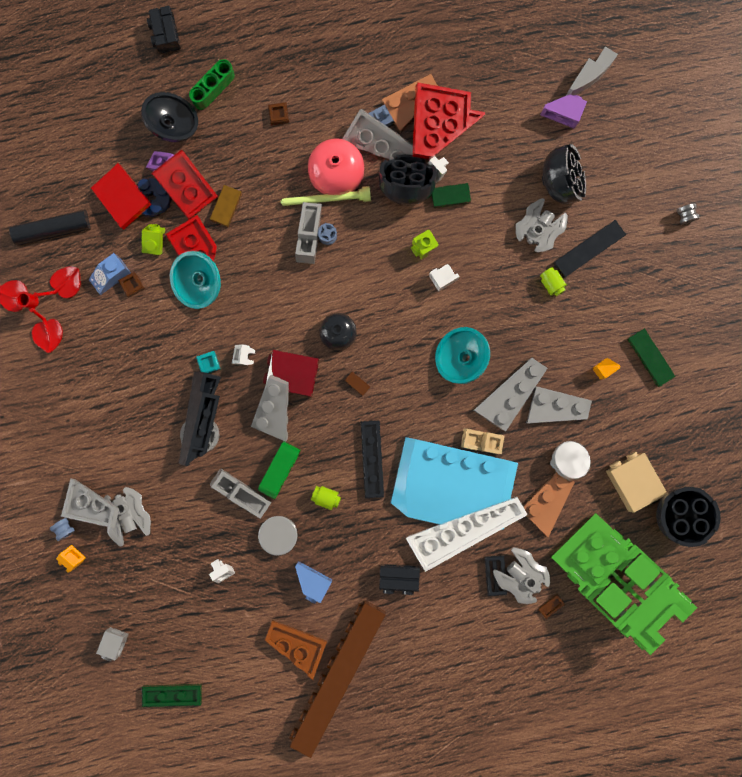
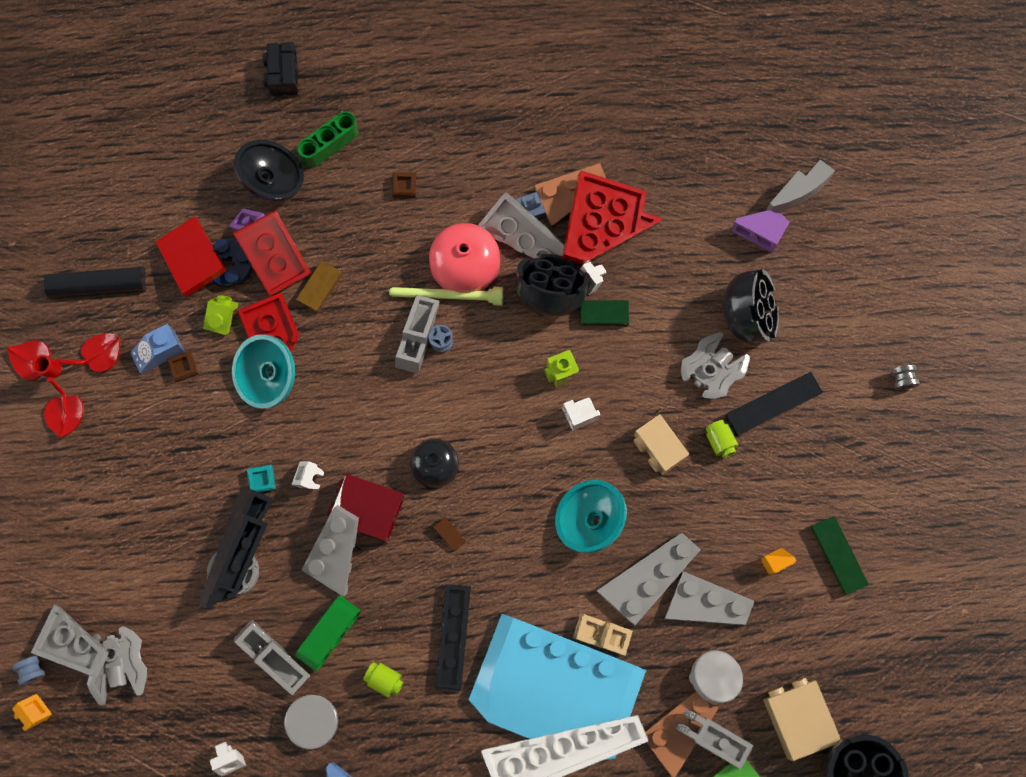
camera: 10 degrees right, 10 degrees down
none -> tan brick [634,415,689,475]
none -> light grey hinge [676,709,753,769]

